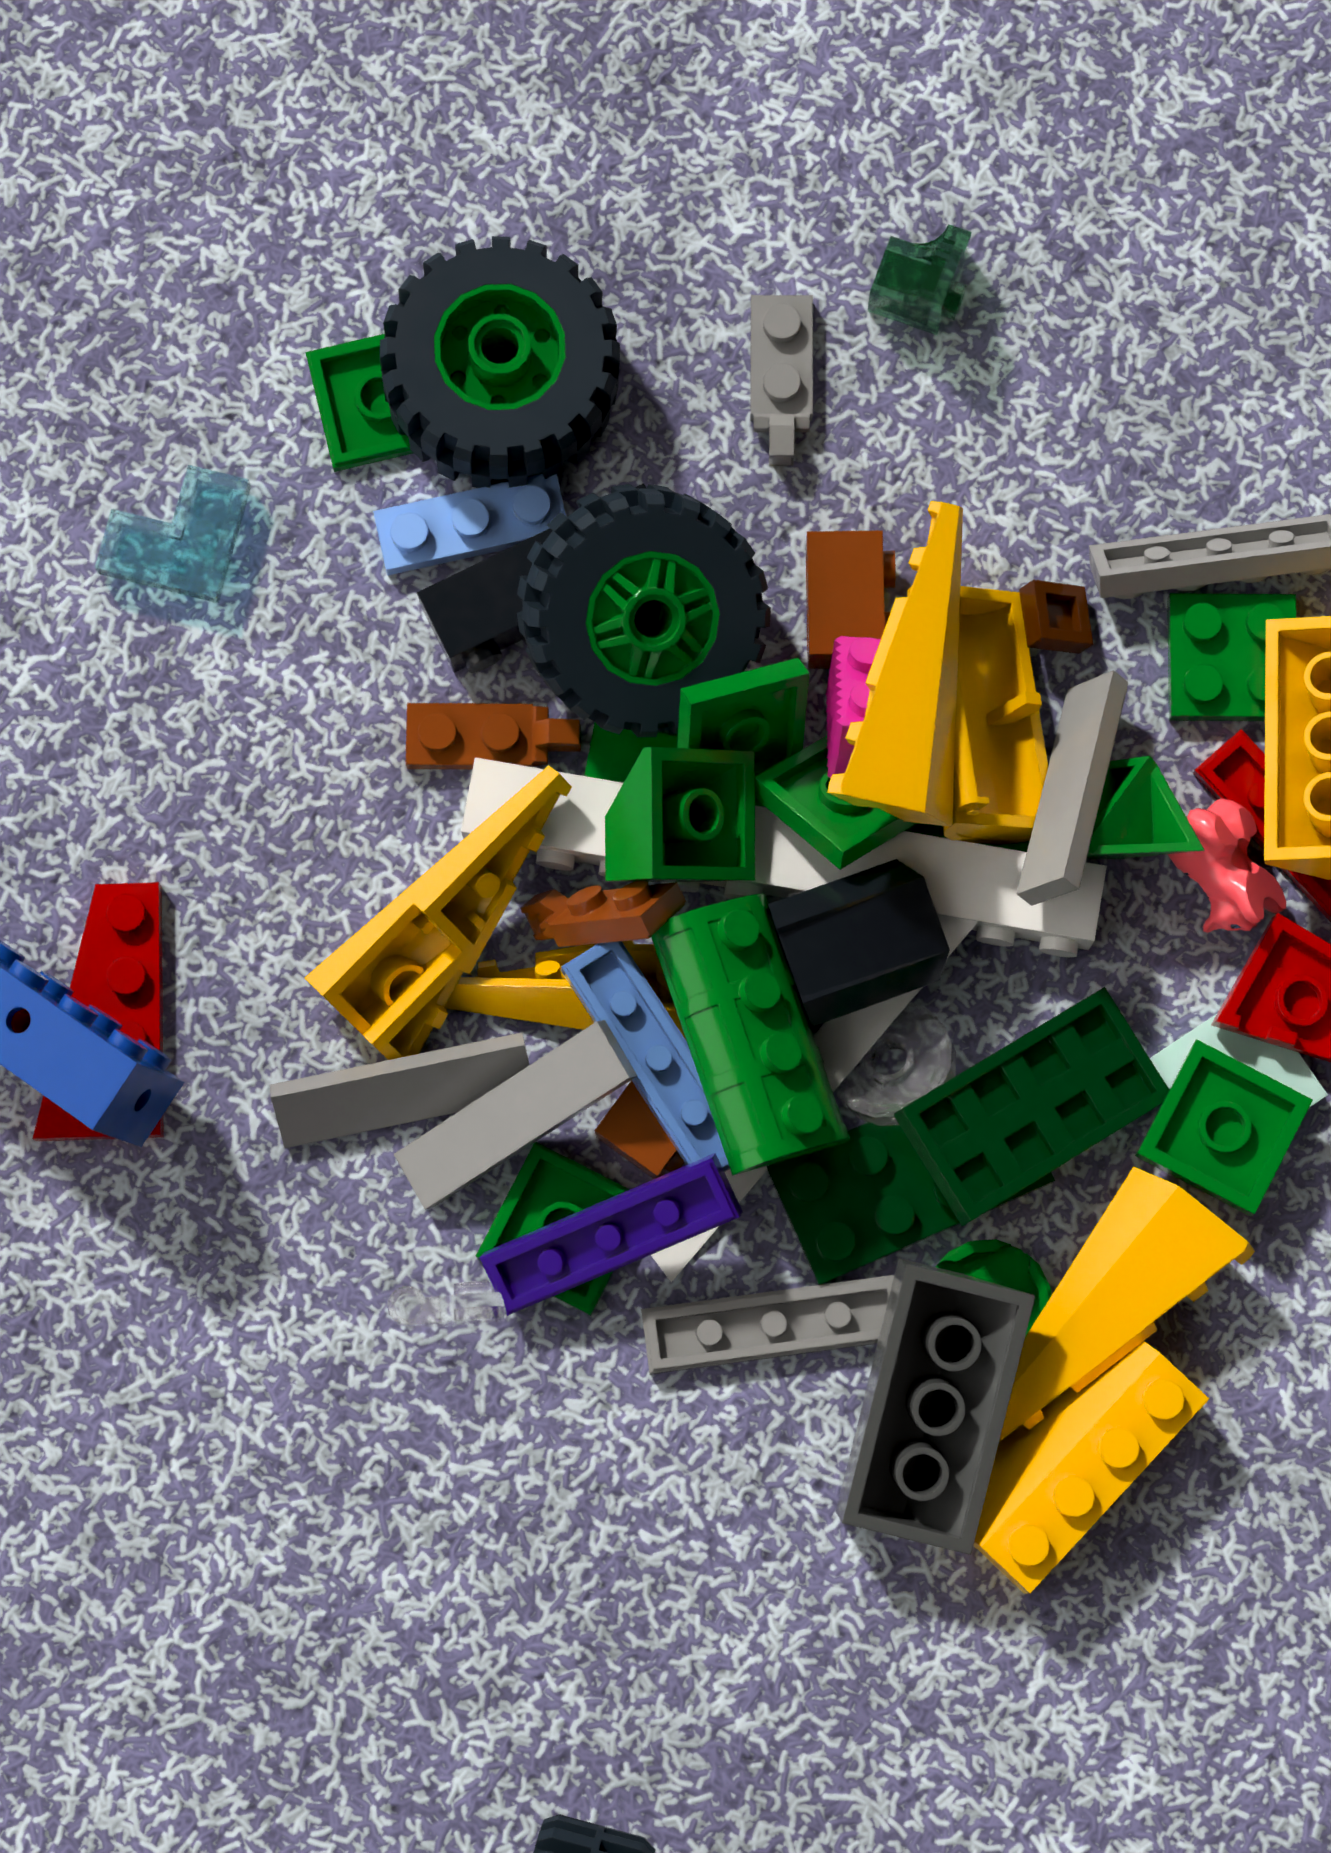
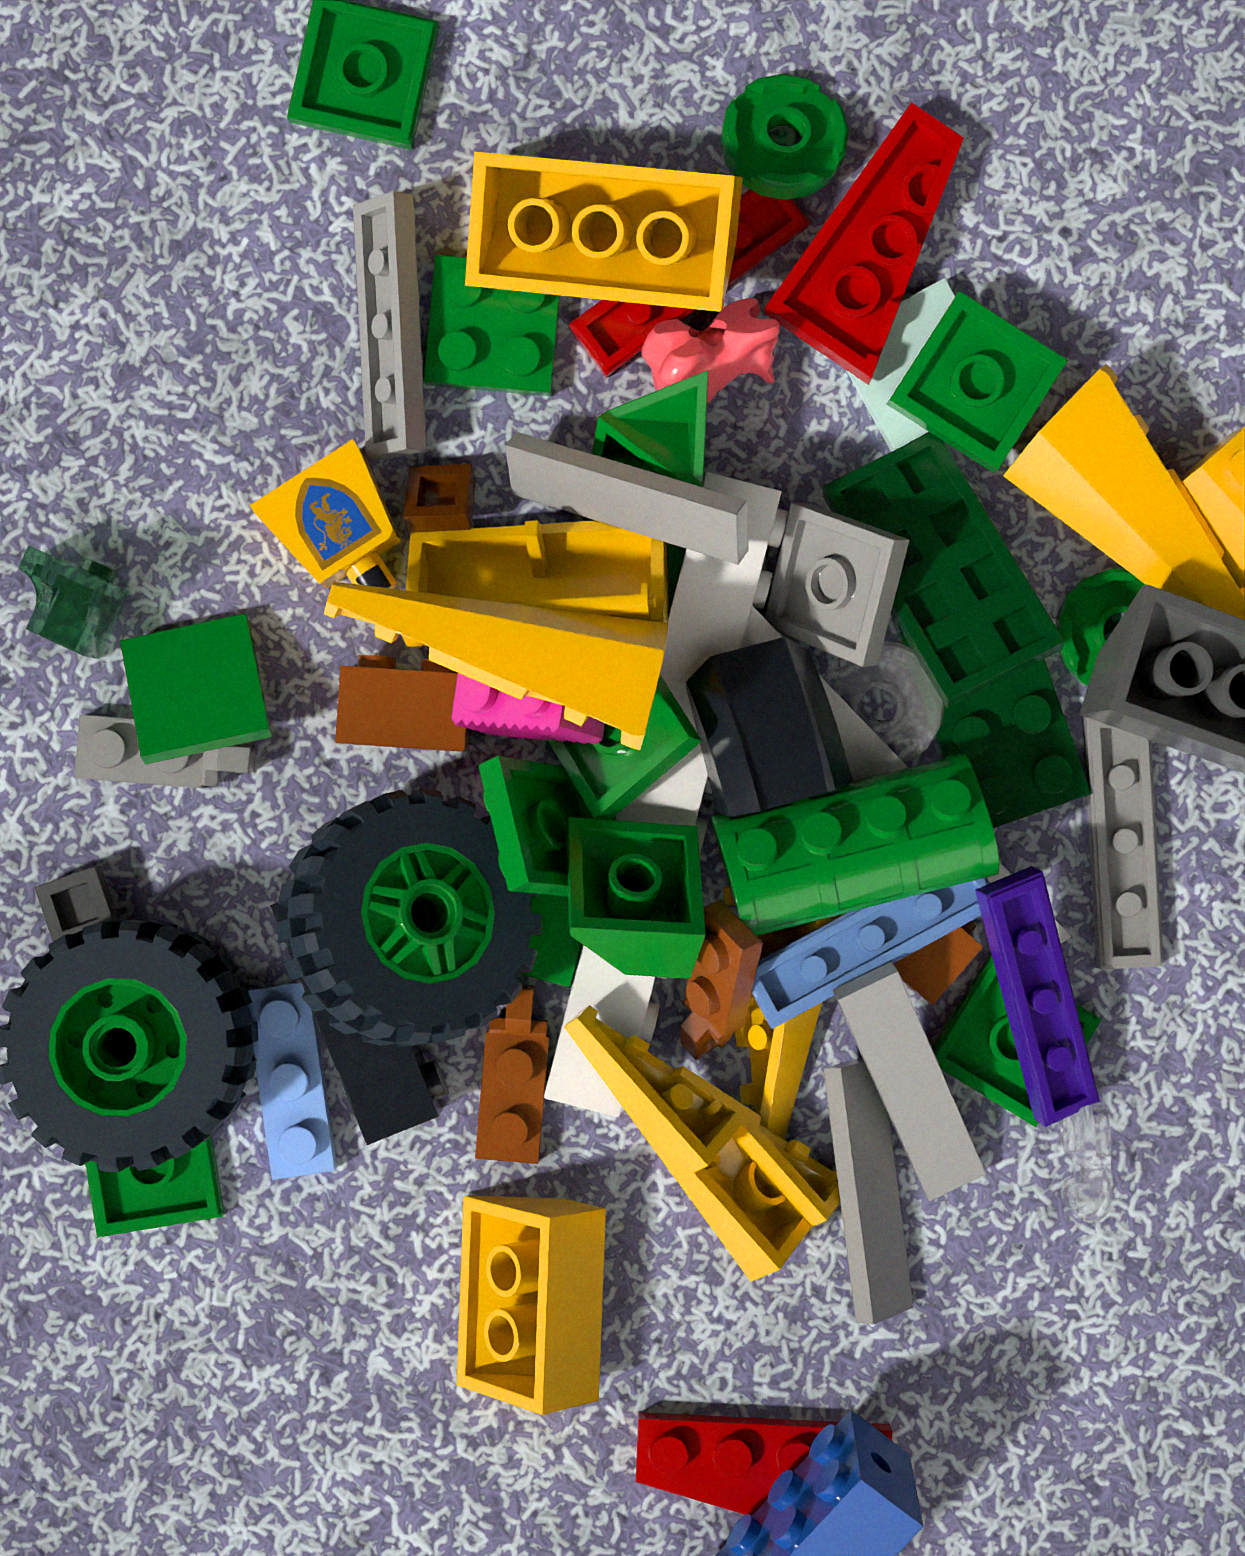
camera: 85 degrees left, 10 degrees up
clear light blue plate [95,465,251,603] -> none
none -> dark grey plate [34,865,120,941]
none -> green tile [120,613,272,765]
none -> torso [250,439,401,589]
none -> yellow slope [456,1195,606,1415]
none -> light grey plate [765,503,909,667]

